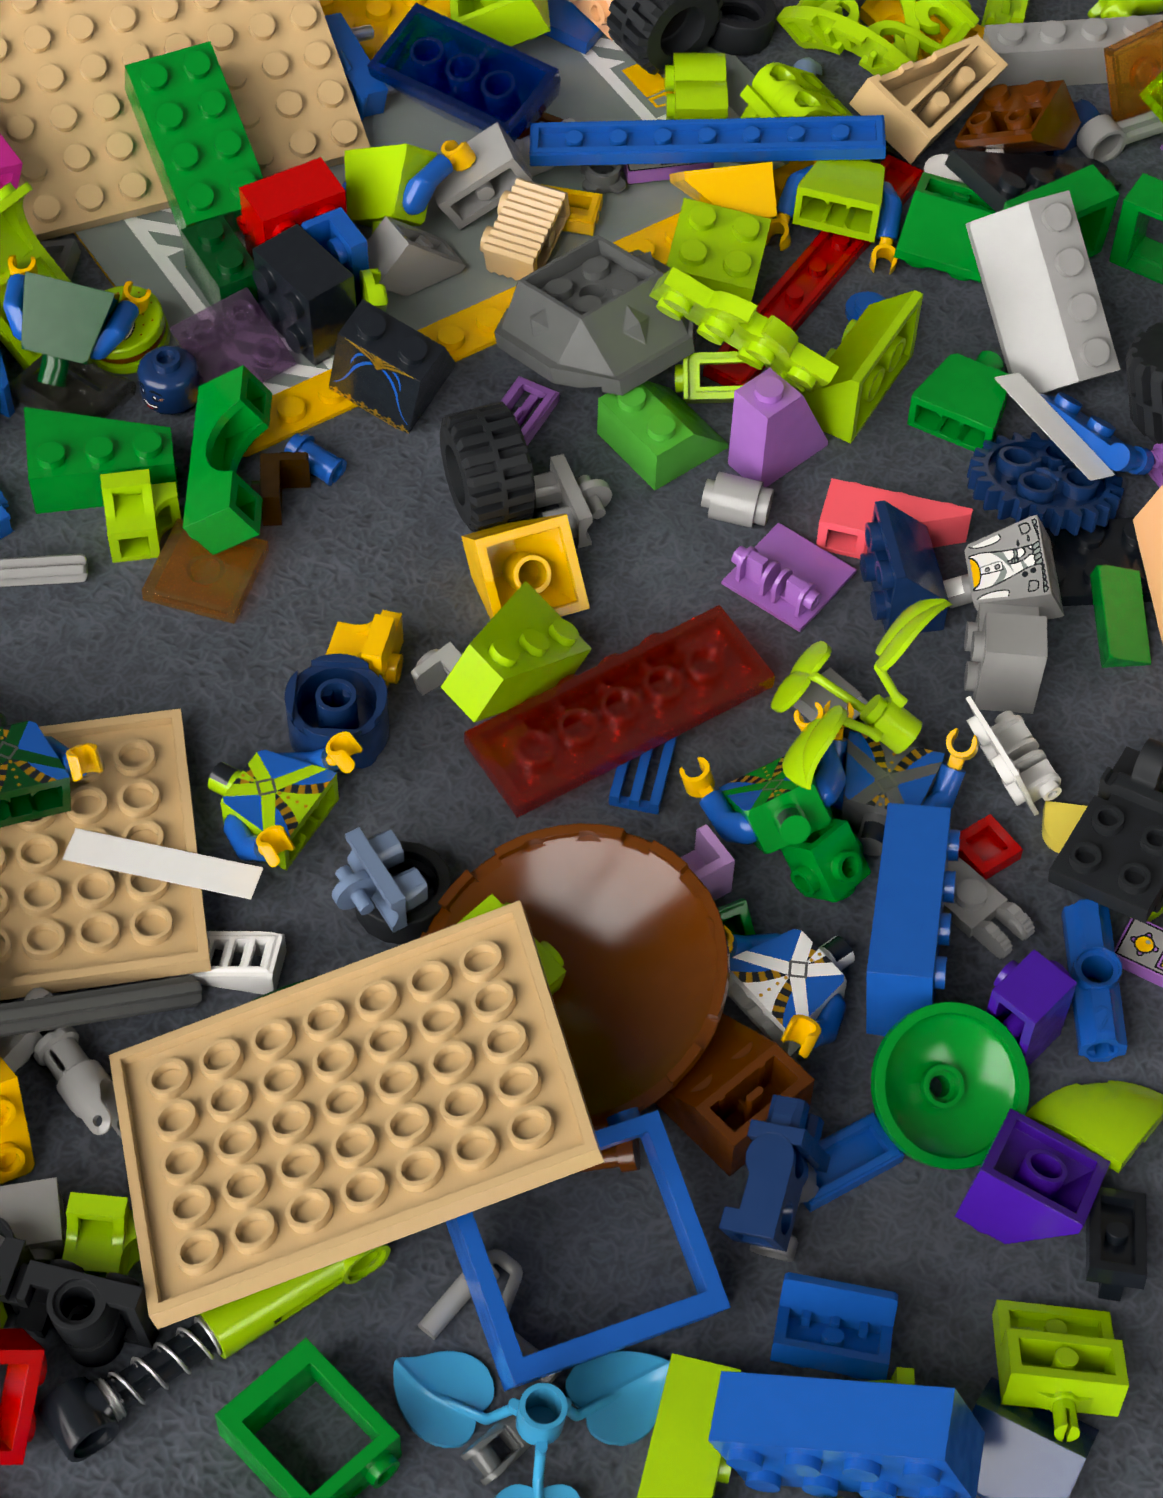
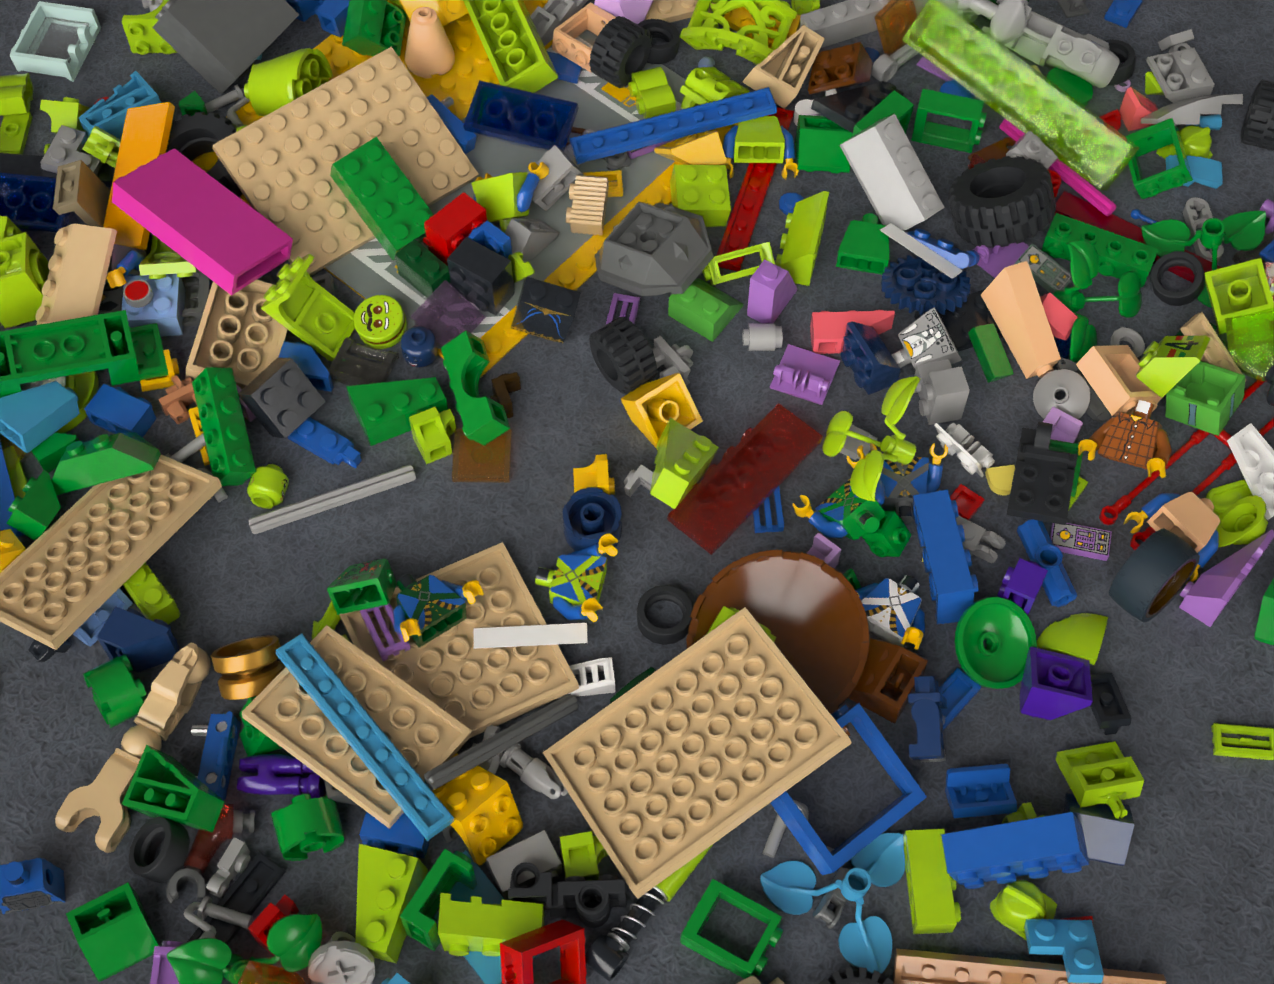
camera: 15 degrees left, 5 degrees up
torso [3,255,151,388] -> none
blue pin [284,433,347,486] -> none
sand blue hips [332,827,428,933] -> none
lime plate [649,266,839,394] -> none

